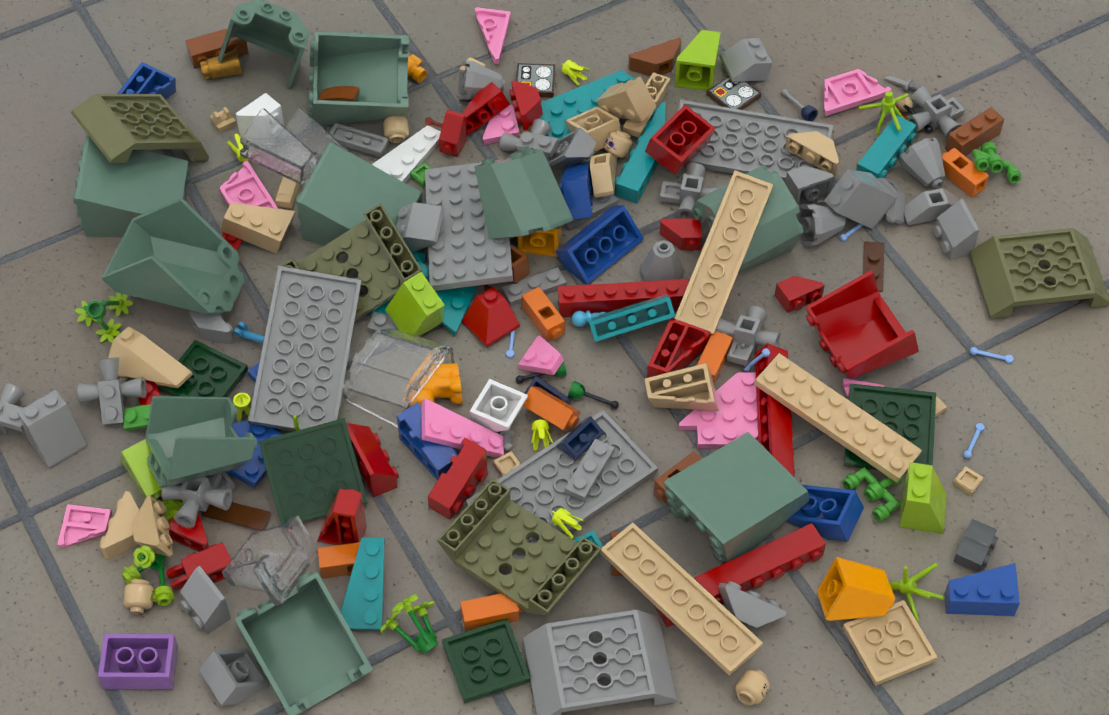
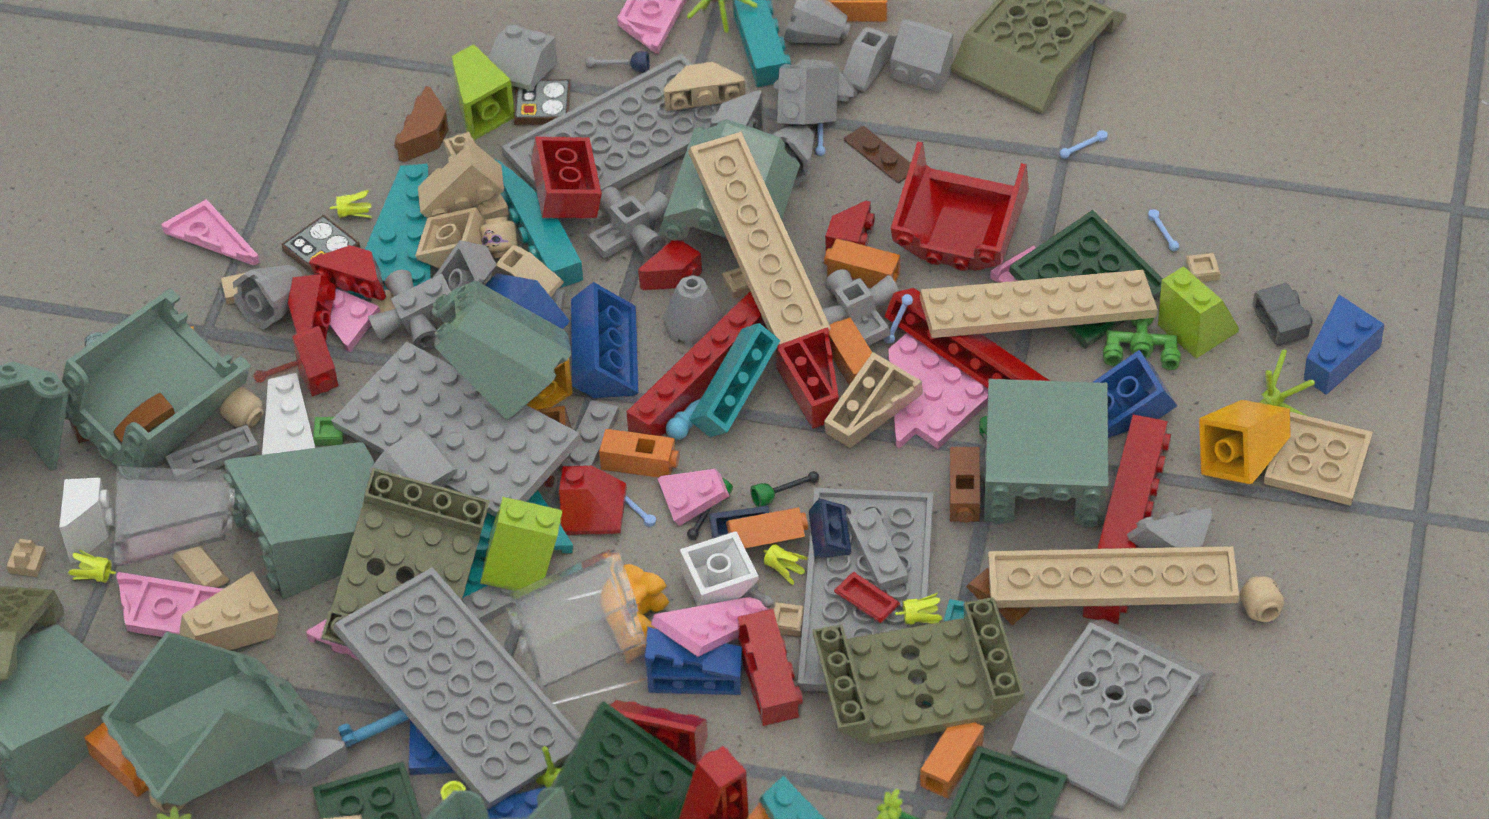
camera: 45 degrees left, 5 degrees down
none -> orange brick [824,238,900,288]
none -> red tile [834,571,900,624]

